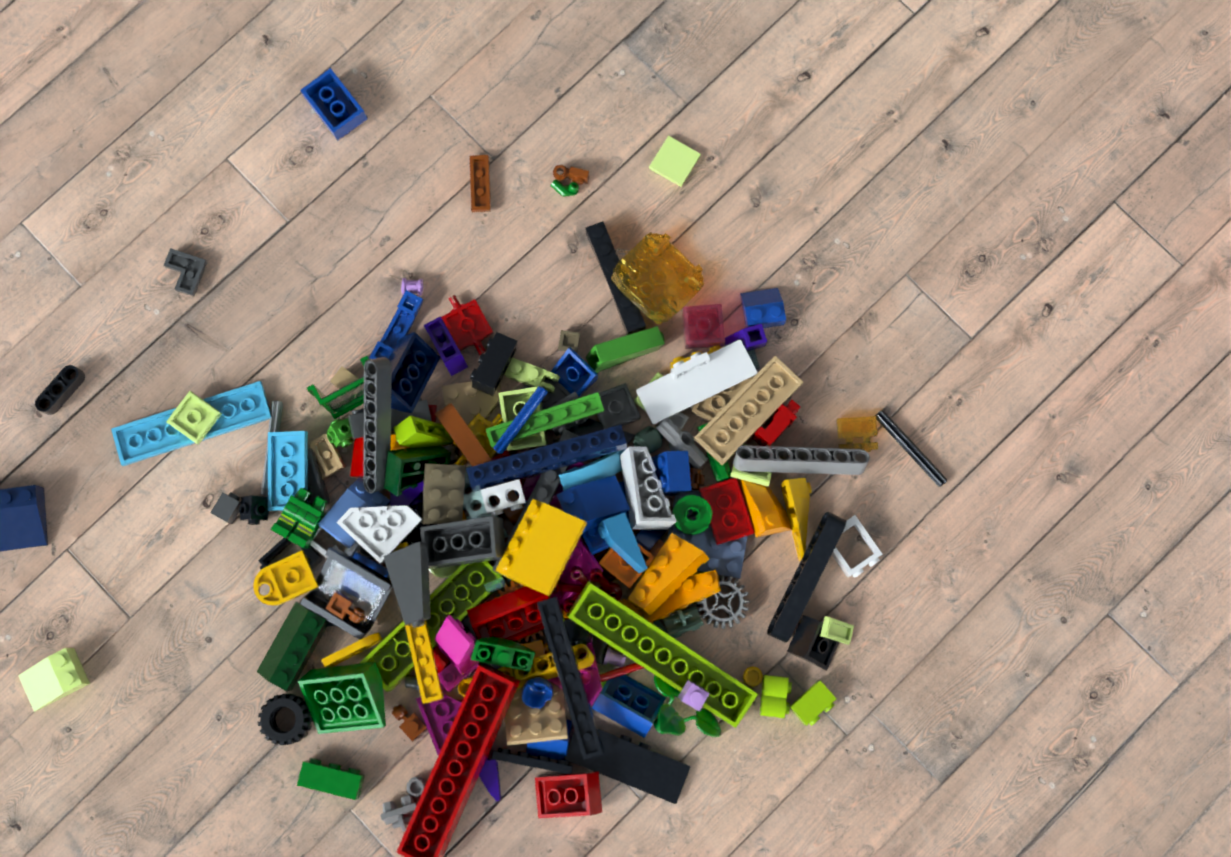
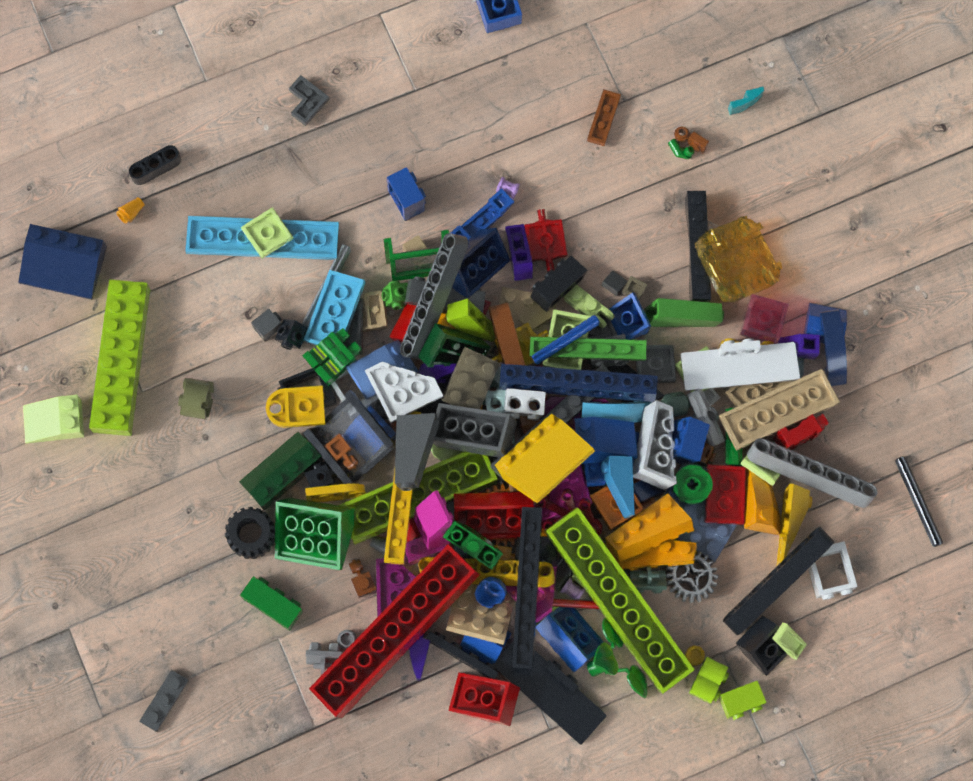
camera: 15 degrees right, 5 degrees down
clear light blue tile [484,577,507,593] -> none
yellowish green tile [649,136,701,187] -> none
lavender brick [678,680,710,711] -> none
clear yellow plate [836,416,878,452] -> none
none -> lime brick [89,279,151,436]
none -> light orange cone [116,197,145,224]
none -> olive brick [178,378,214,420]
none -> black brick [305,462,337,488]
none -> blue brick [387,167,426,221]
none -> dark grey slope [602,271,628,296]
none -> teal slope [728,86,764,115]
none -> dark blue slope [820,309,847,386]

